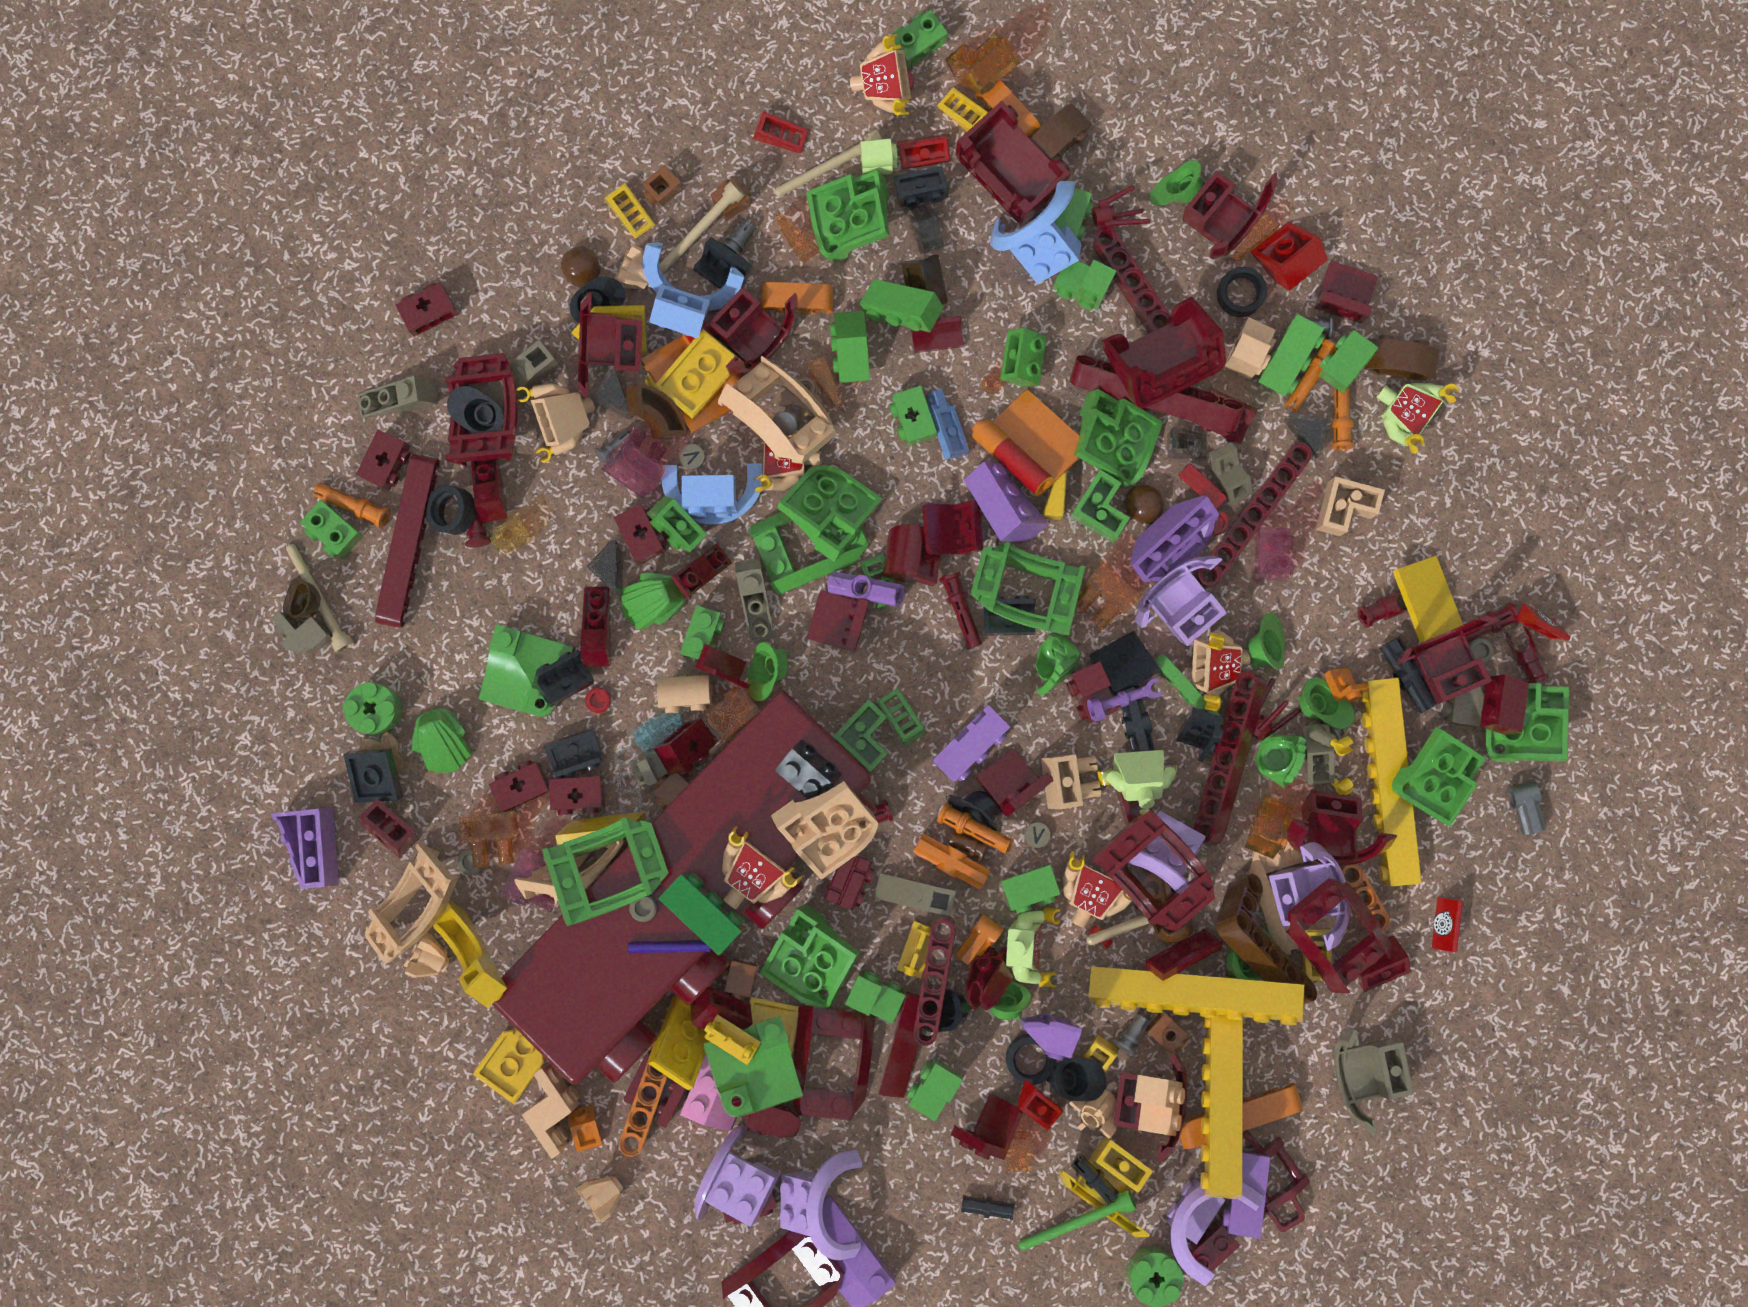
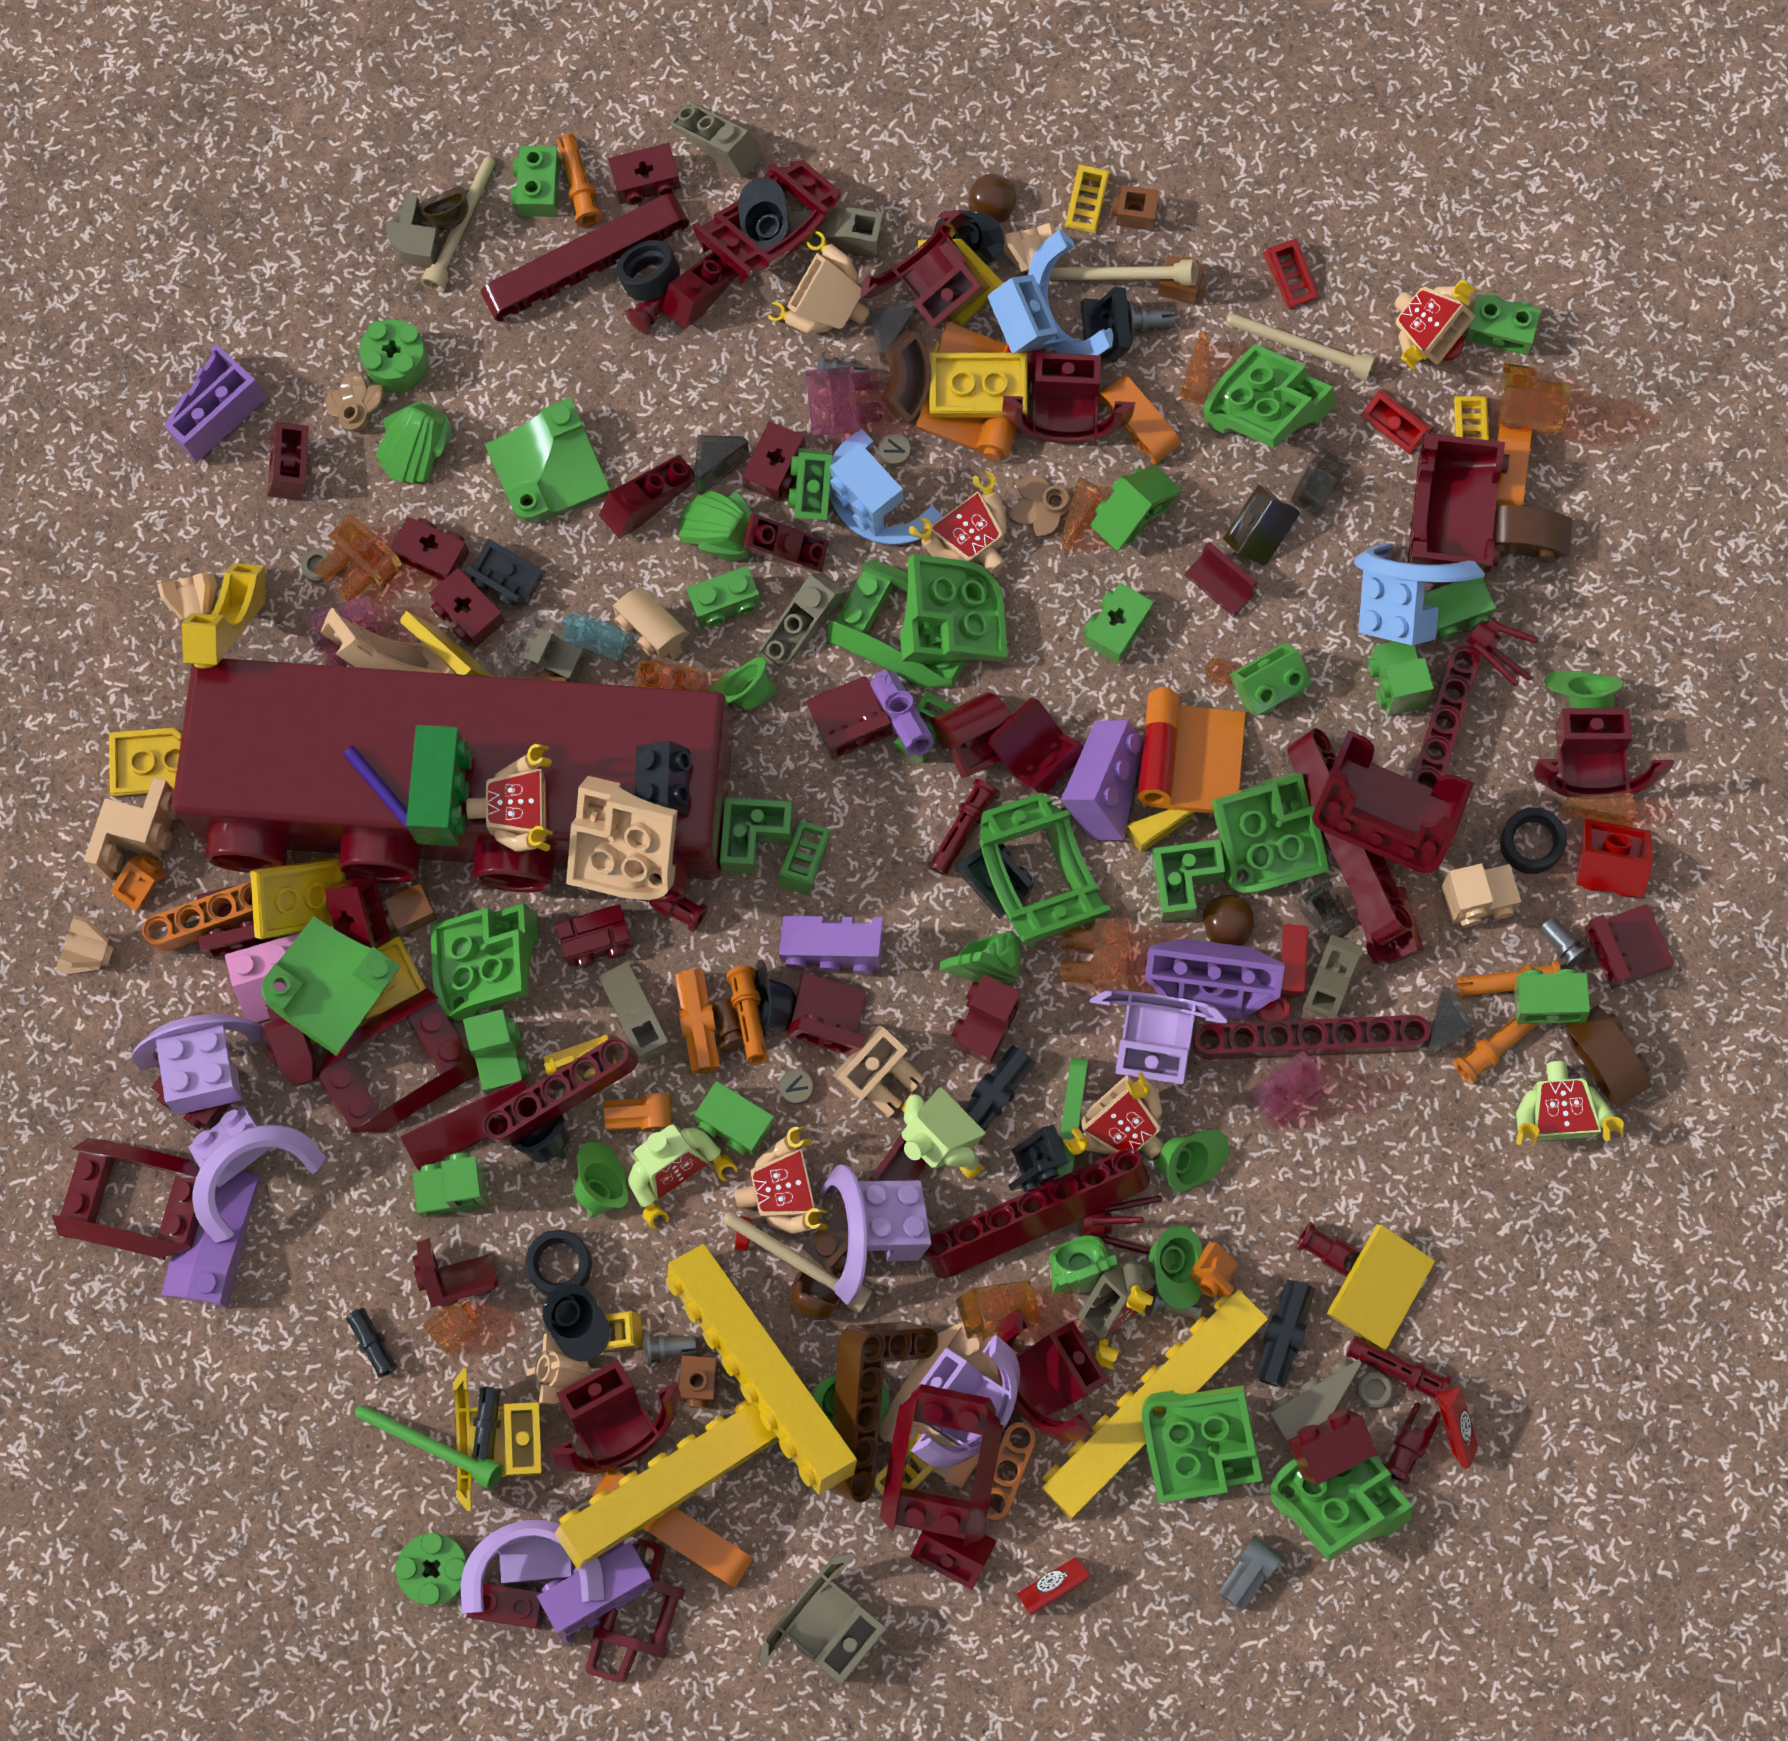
camera: 55 degrees right, 10 degrees down
black plate [343,749,403,803] -> none
light nougat wedge [365,843,460,963] -> none
dark red brick [396,282,459,337] -> none
clear yellow brick [490,515,533,554] -> none
black bracket [533,650,594,707] -> none
bright green wedge [542,817,669,926] -> none
red tile [585,688,611,713] -> none
dark tan tile [629,895,658,922] -> none
dark red brick [653,718,716,775] -> none
dark red panel [695,644,750,689] -> none
yellow hinge [704,1014,761,1065] -> none
light nougat wedge [718,356,836,464] -> none
flat silver pin [773,406,801,436] -> none
yellowish green brick [860,138,897,175] -> none
bright green brick [860,279,944,332] -> none
black bracket [894,166,949,208] -> none
medium blue hinge [926,389,970,460] -> none
dark red hinge [966,947,1013,1010] -> none
red slope [1017,1079,1064,1131] -> none
medium lavender wedge [1019,1014,1082,1061] -> none
medium lavender piece [1087,678,1163,722] -> none
black plate [1090,631,1160,696] -> none
dark red wedge [1092,808,1215,931] -> none
light nougat brick [1134,1075,1185,1136] -> none
dark red tile [1146,929,1222,981] -> none
bright green brick [1257,314,1325,396] -> none
light nougat brick [1315,476,1385,536] -> none
dark red piece [1396,615,1499,704] -> none

